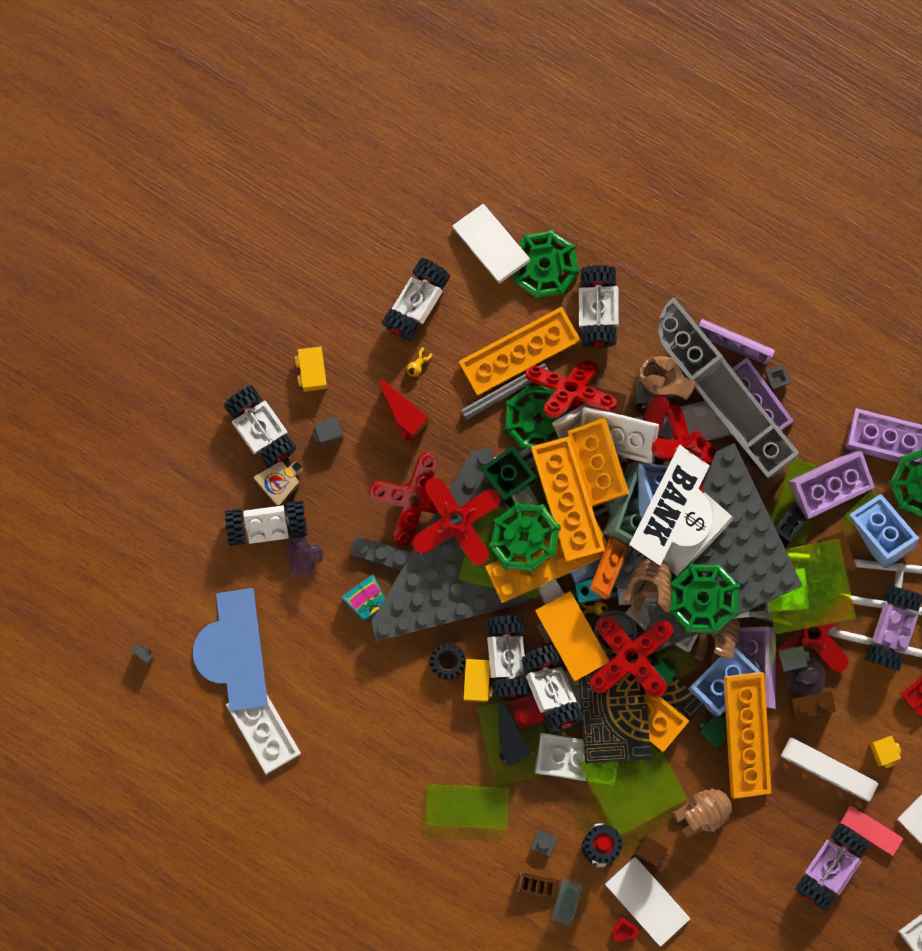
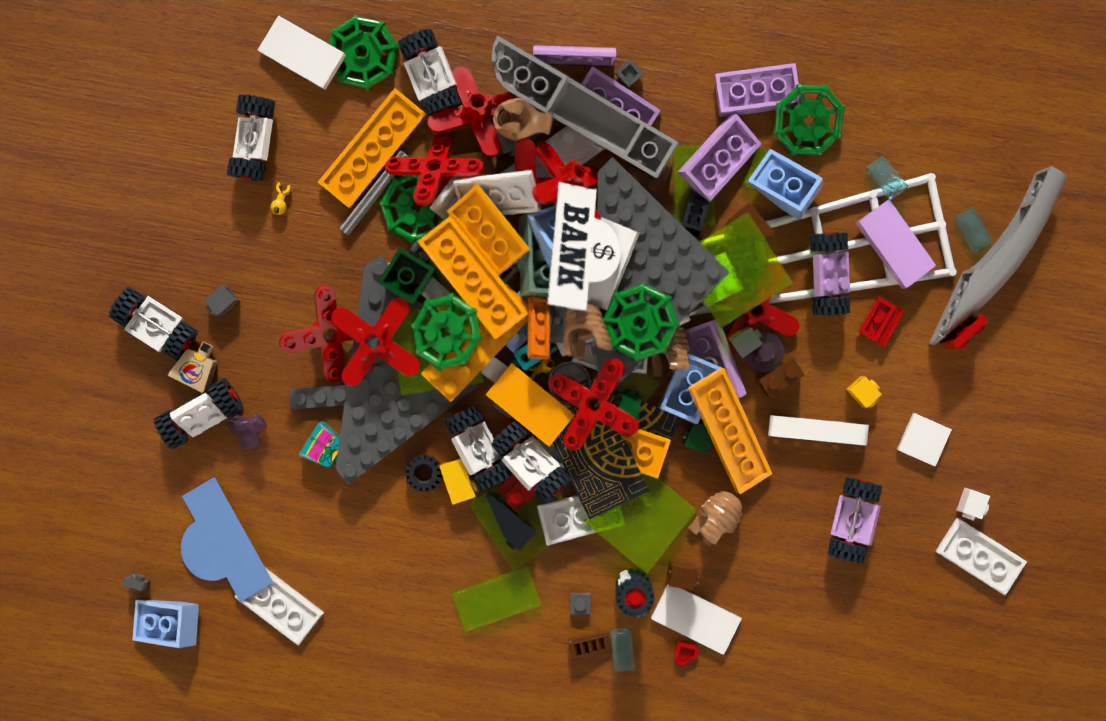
camera: 20 degrees left, 10 degrees up
yellow brick [295,346,327,392] -> none
red slope [380,379,428,442] -> none
coral tile [840,806,903,856] -> none
none -> light blue slope [132,599,199,648]
none -> red piece [427,67,517,157]

